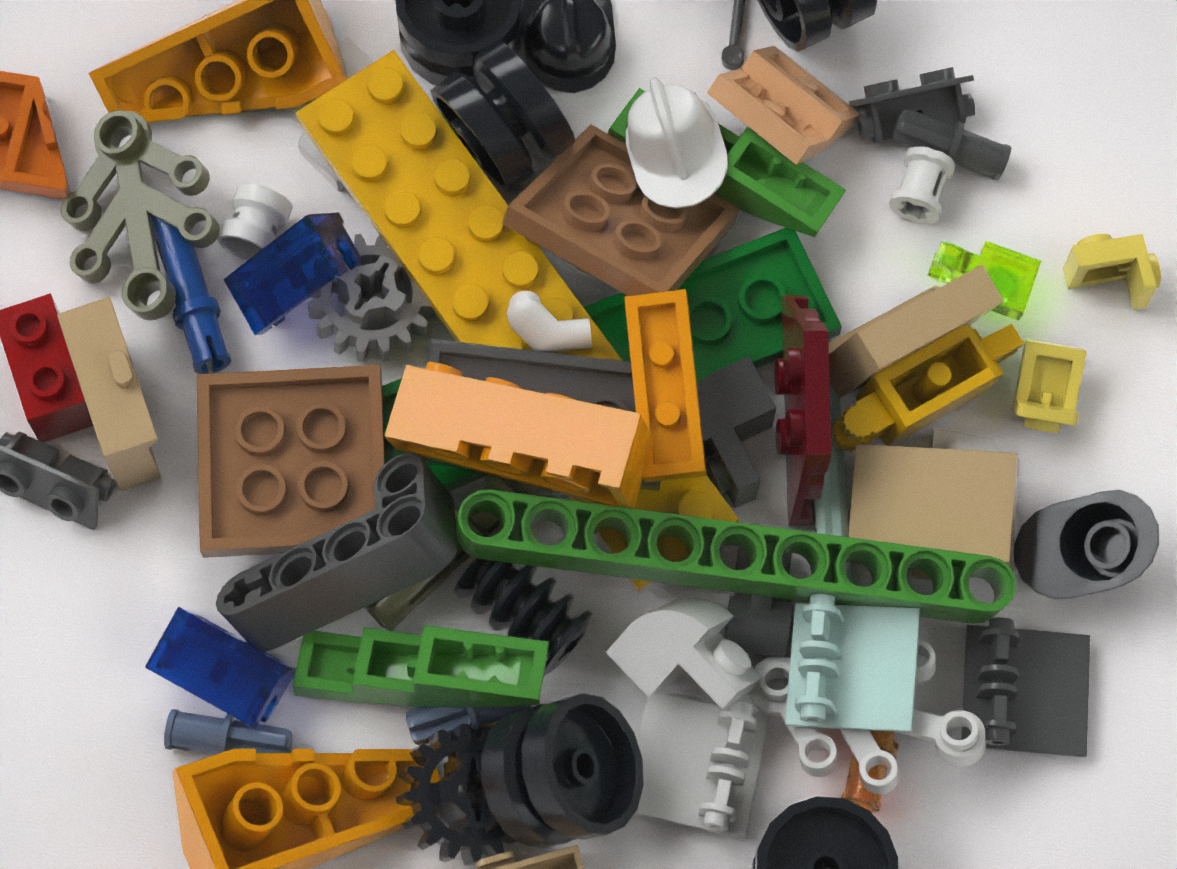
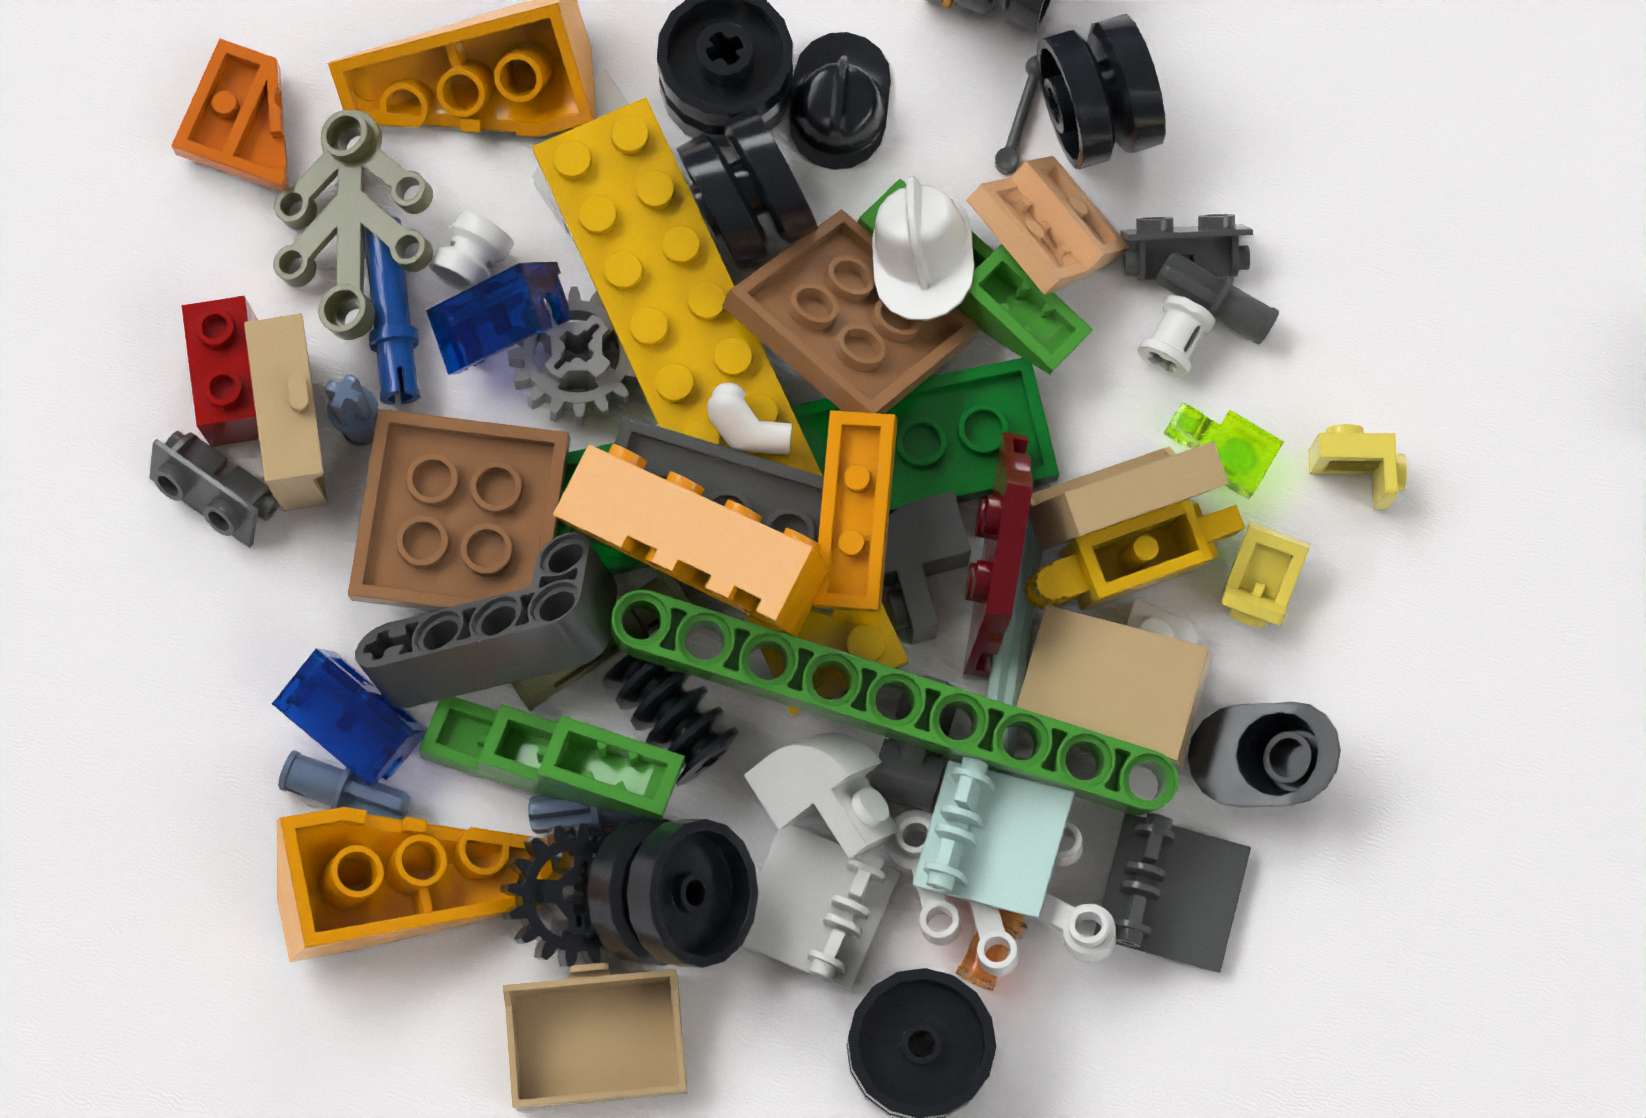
camera: 10 degrees right, 5 degrees up
none -> sand blue axle [325,374,378,446]

